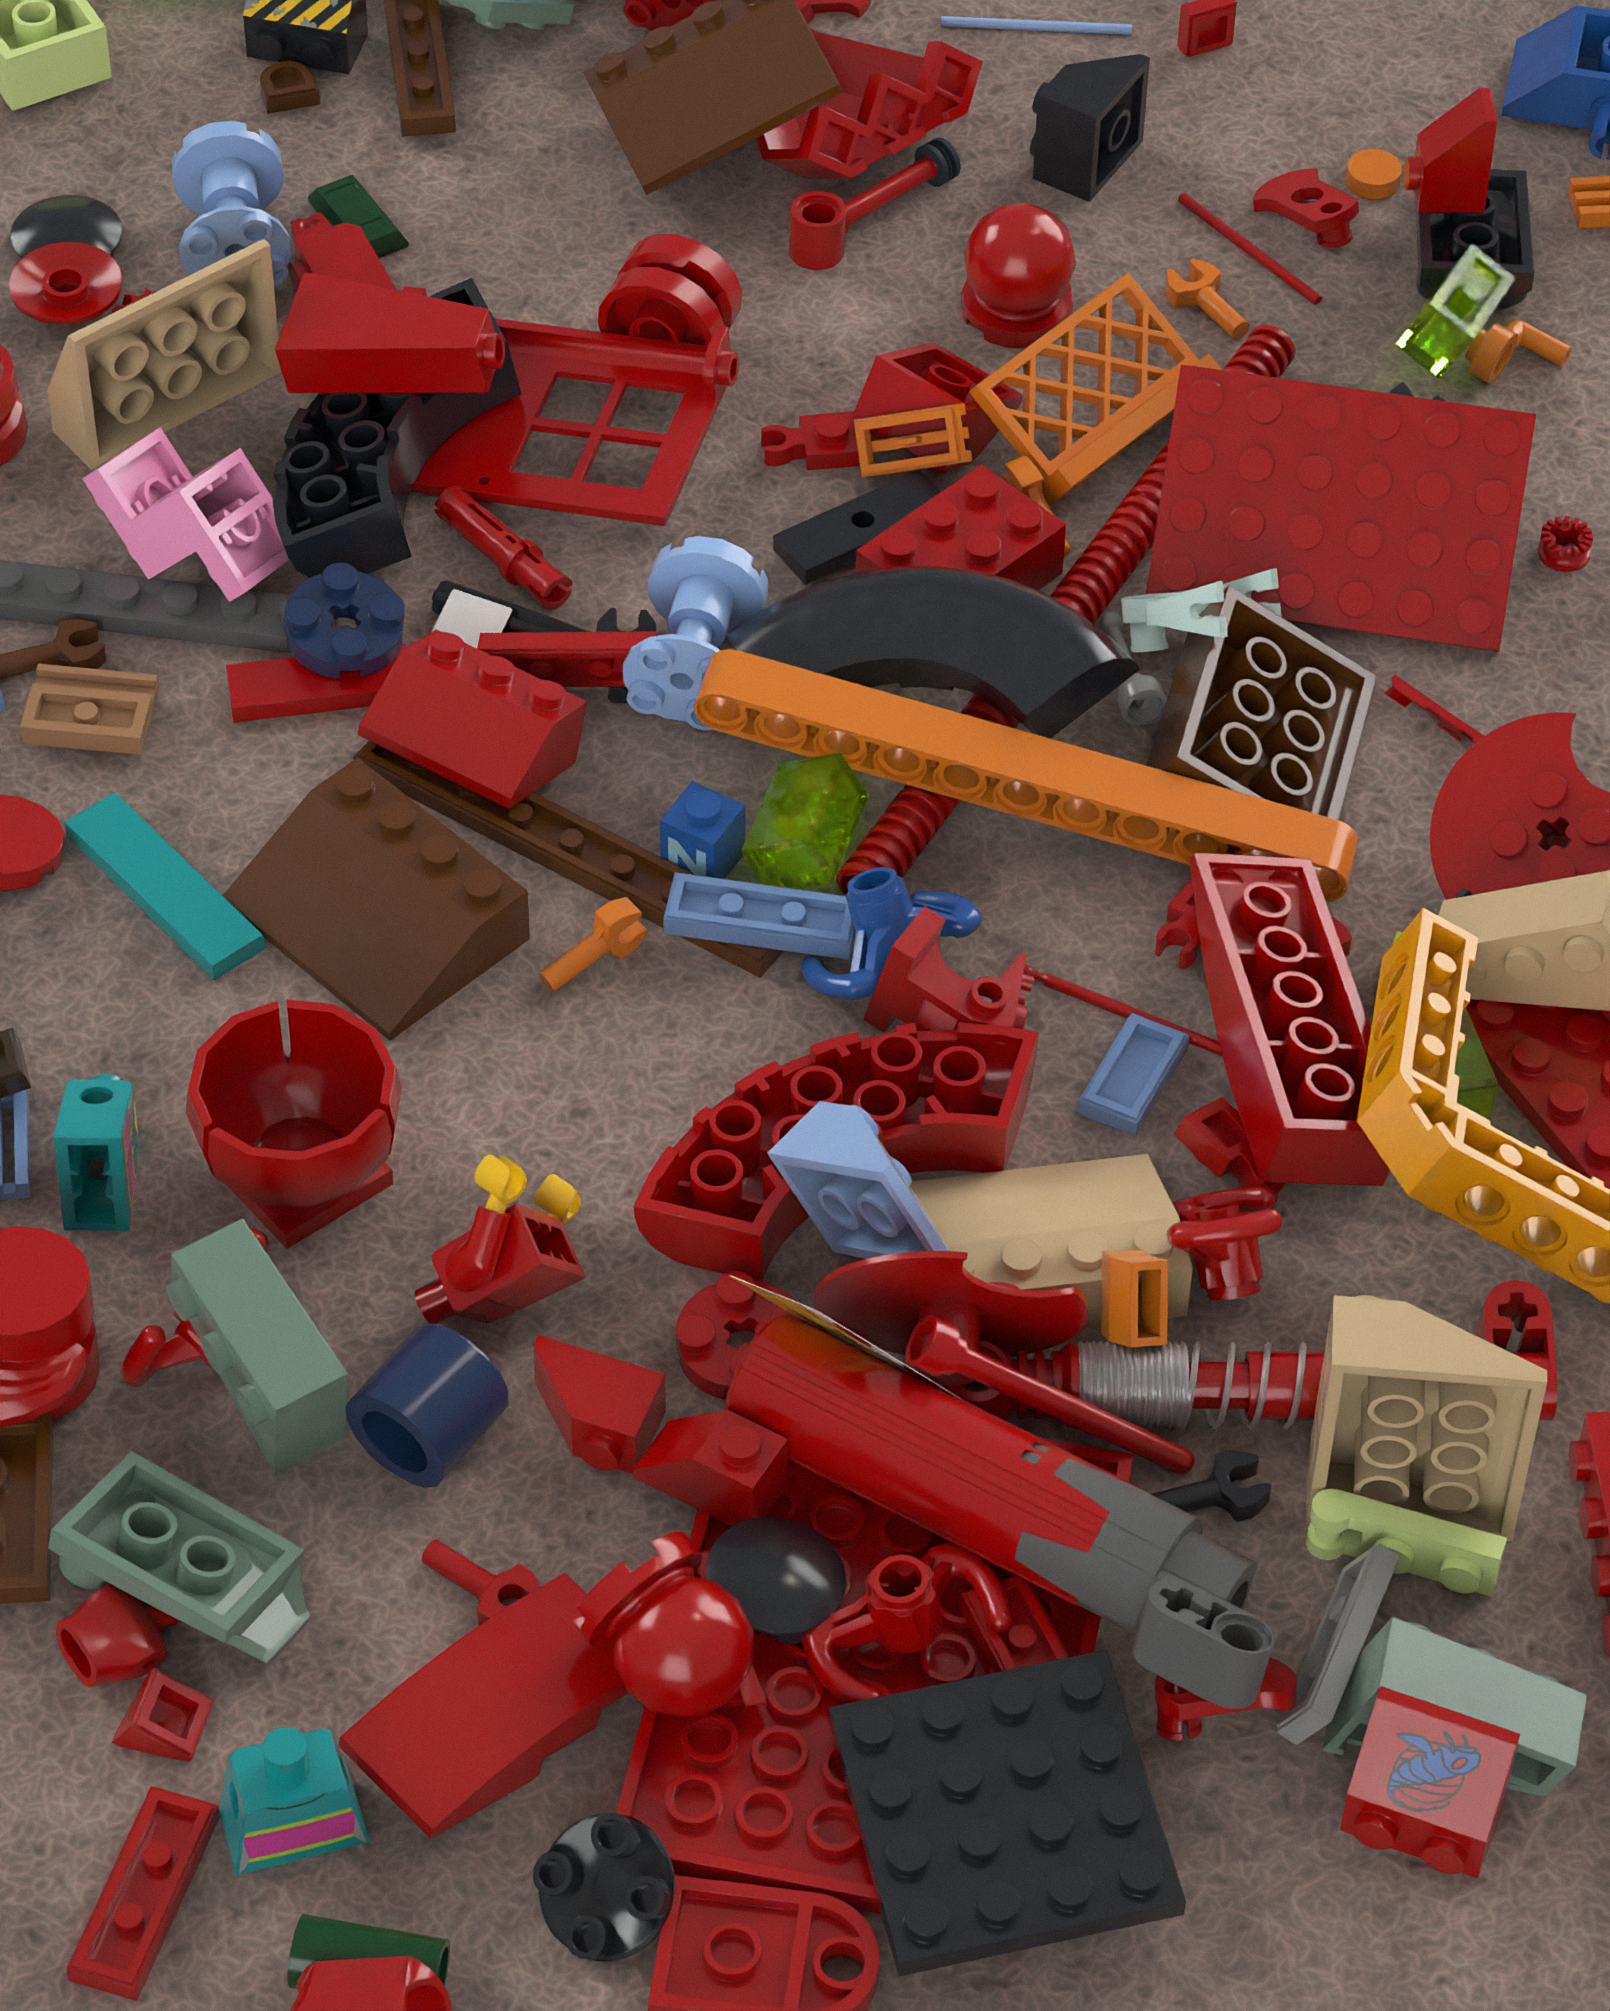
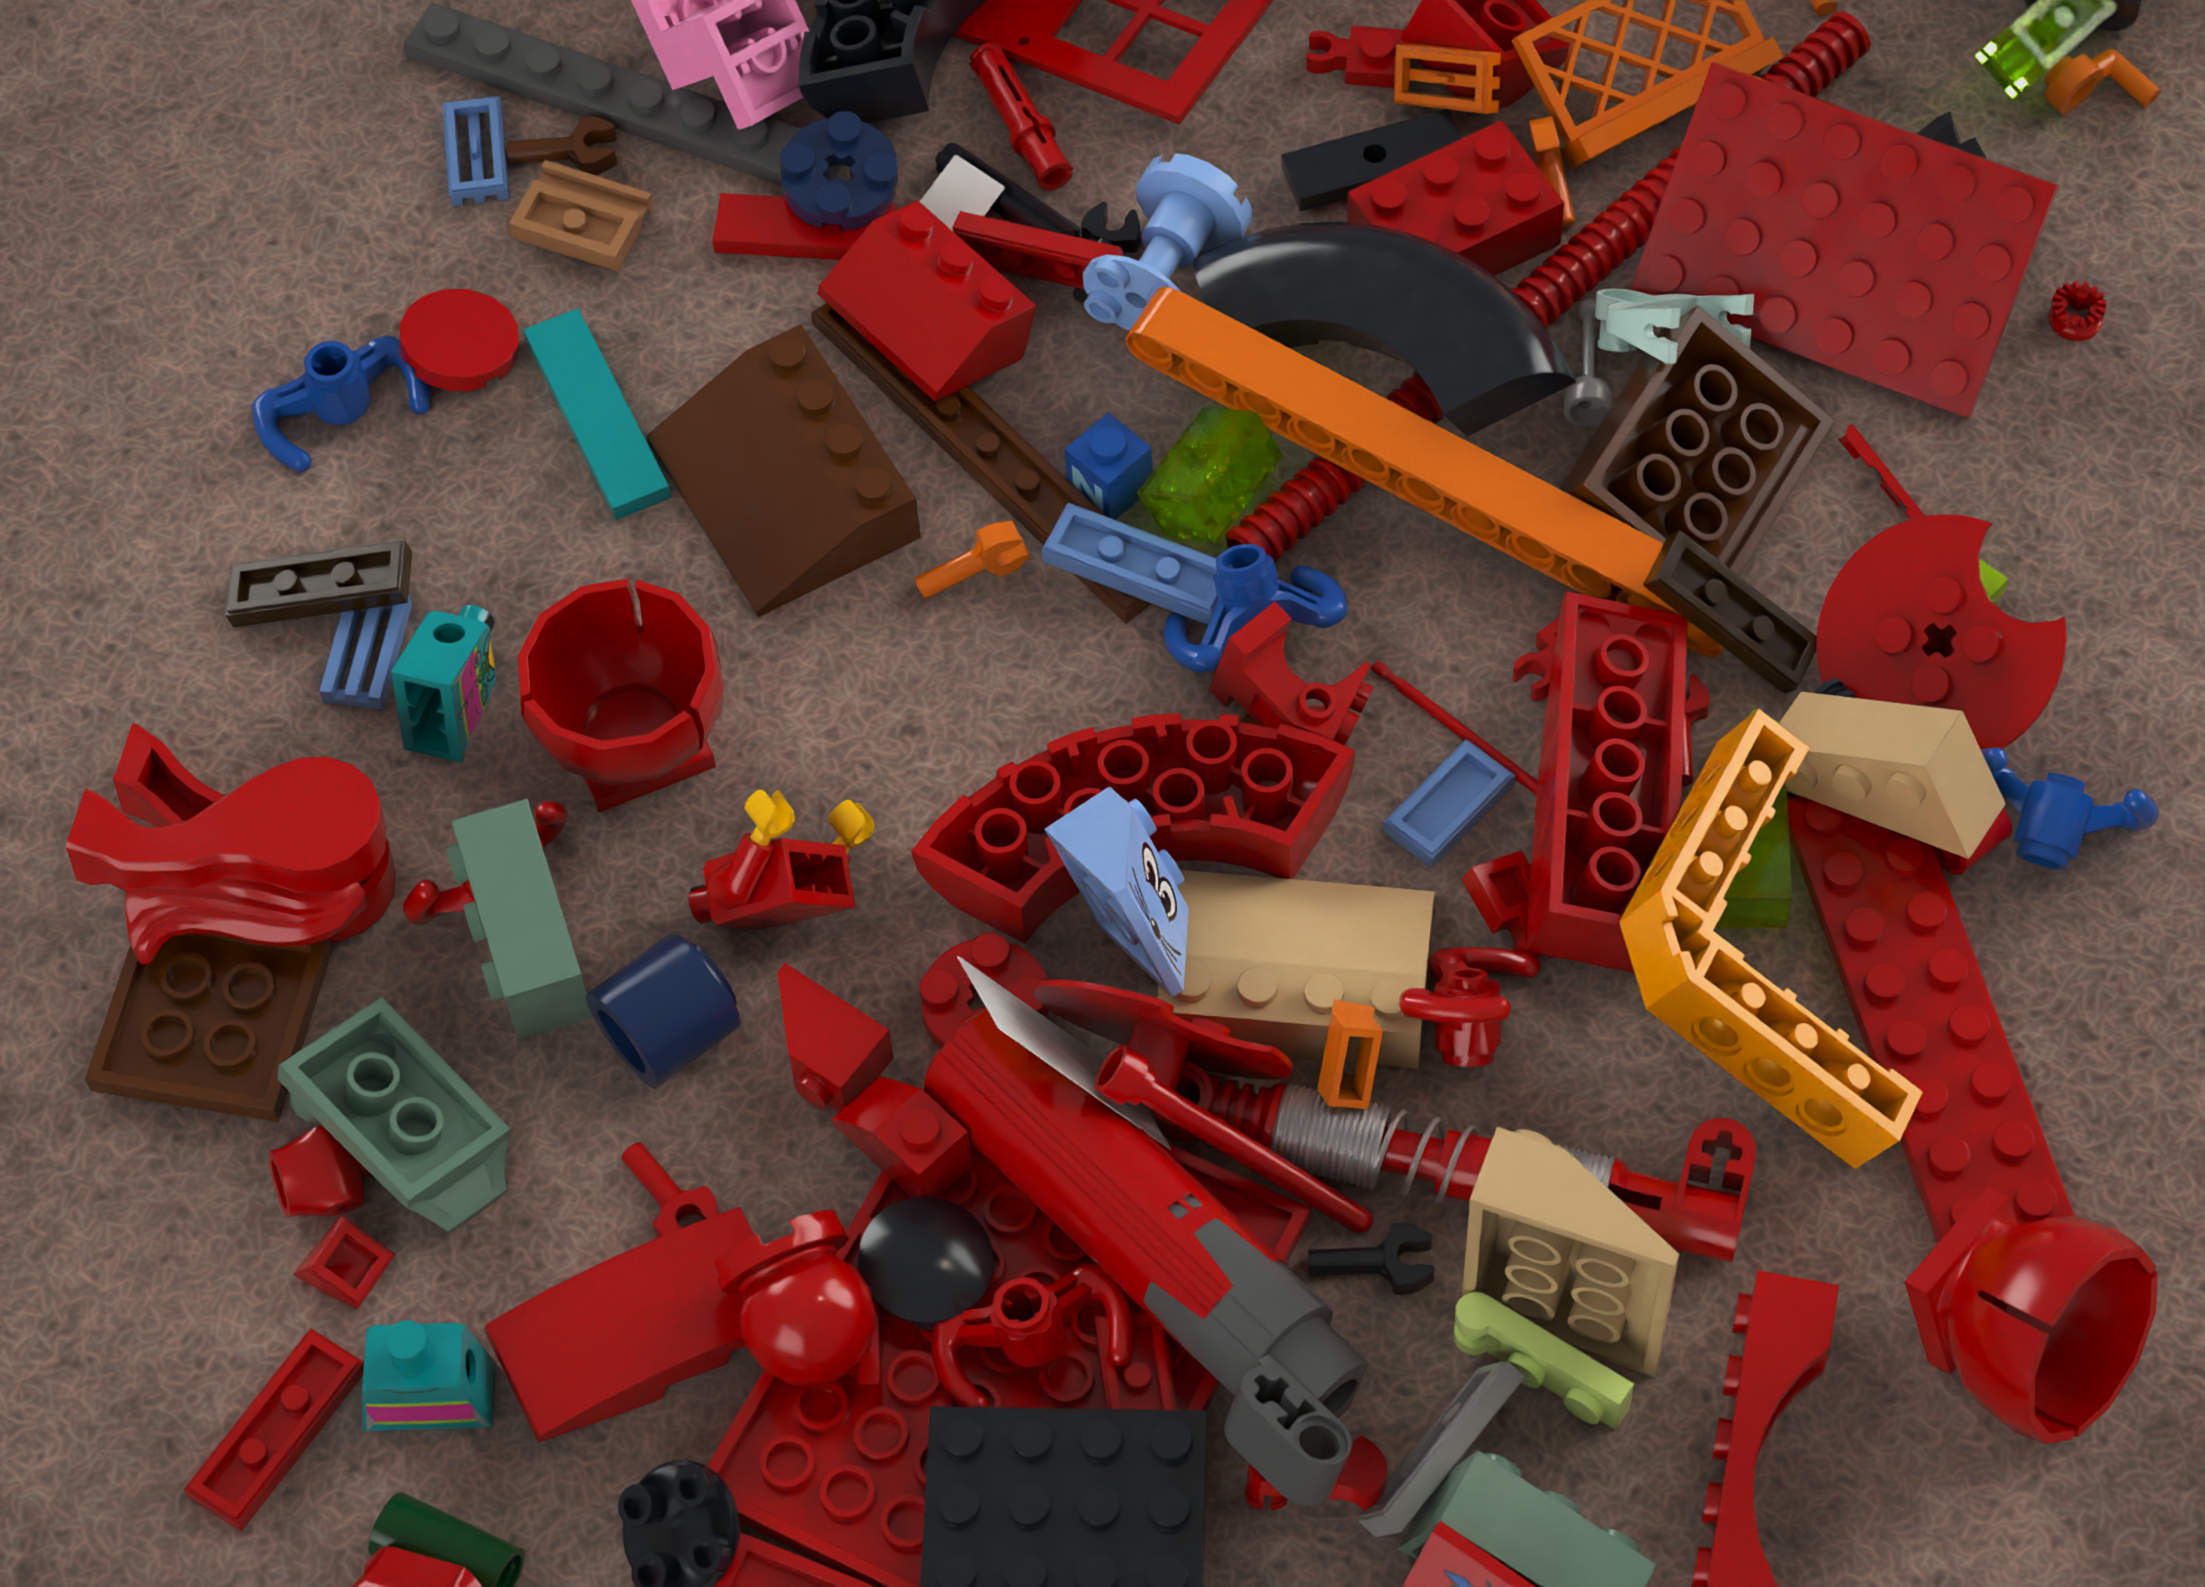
camera: 20 degrees right, 10 degrees up
none -> dark brown tile [1643,530,1817,694]

